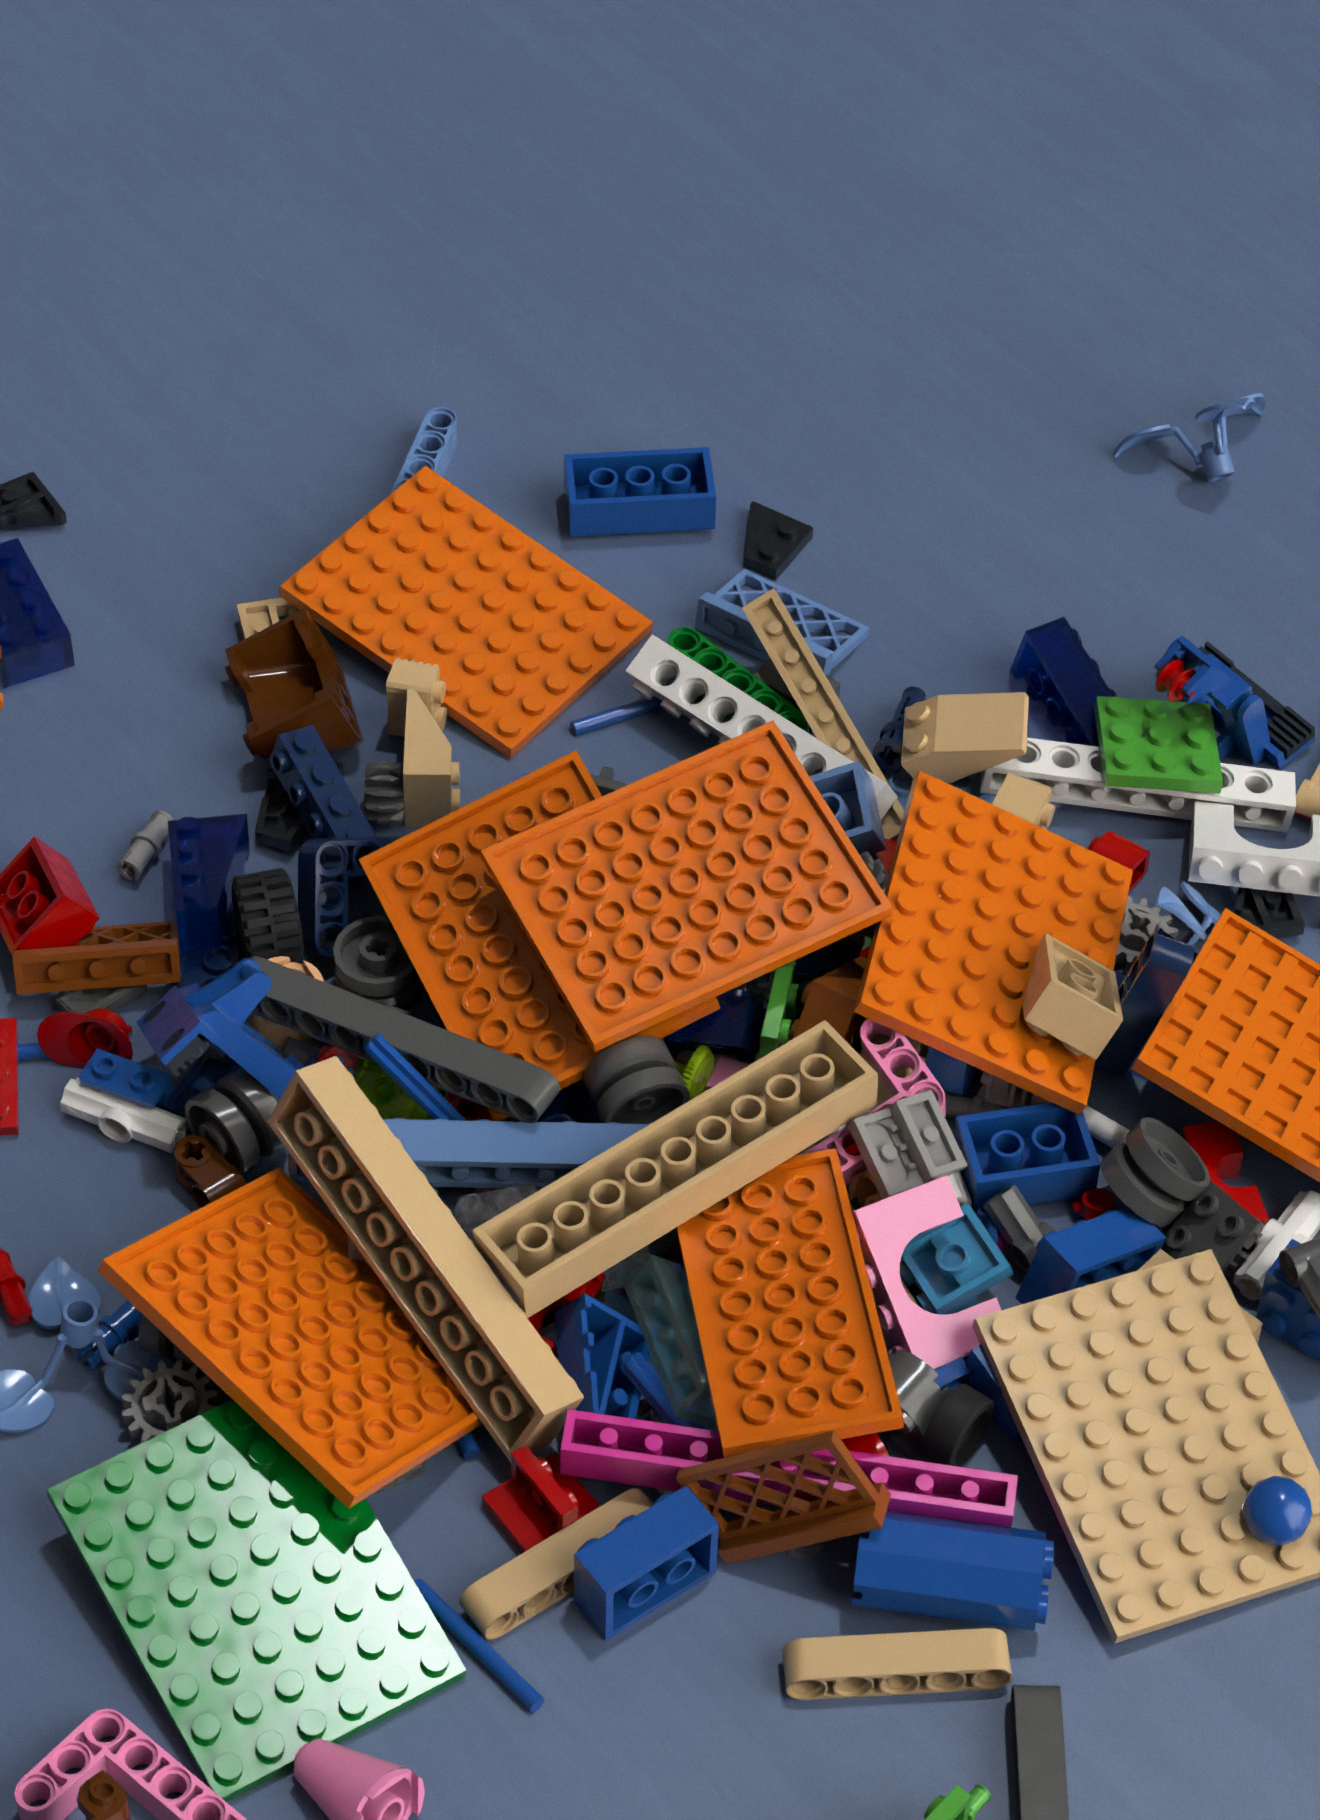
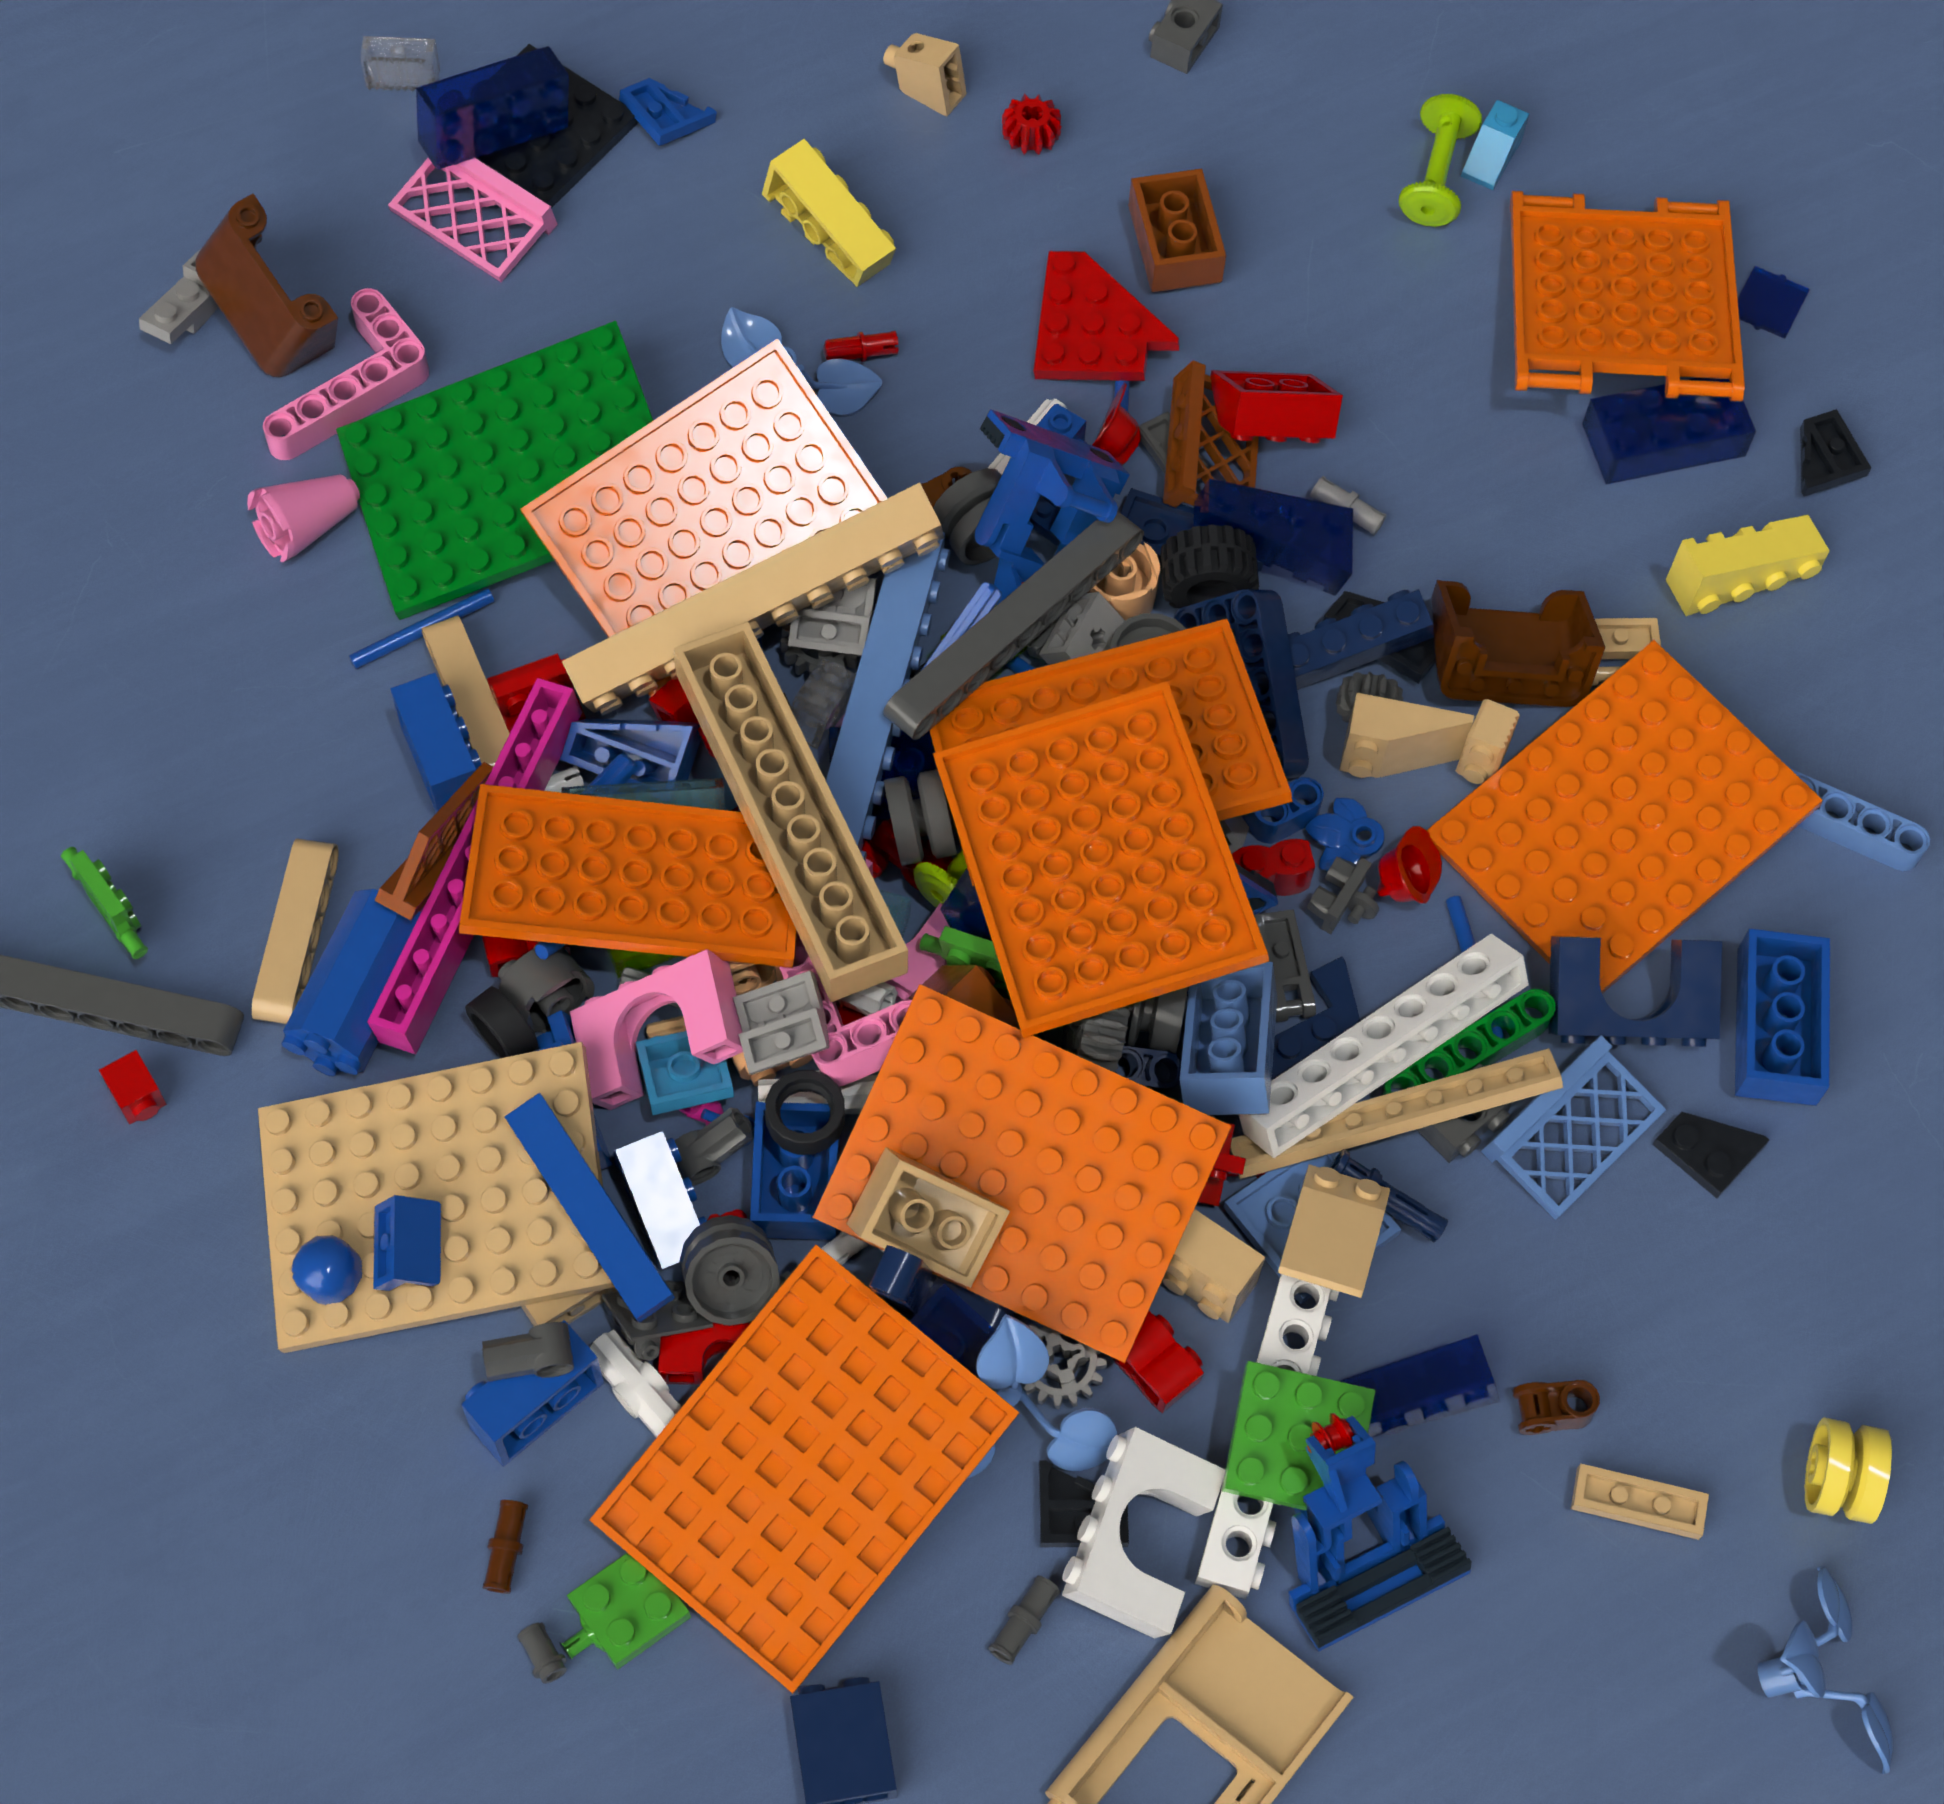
camera: 100 degrees right, 15 degrees up
none -> red brick [99,1050,167,1125]
none -> blue panel [373,1195,441,1291]
none -> blue tile [504,1093,676,1323]
none -> black tyre [765,1070,845,1155]
none -> red piece [1376,826,1442,904]
none -> reddish brown piece [1512,1380,1600,1435]
none -> dark blue arch [1549,936,1722,1047]
none -> tan plate [1571,1463,1709,1540]
none -> light yellow wedge [1666,515,1830,617]
none -> light yellow wheel [1804,1417,1892,1524]

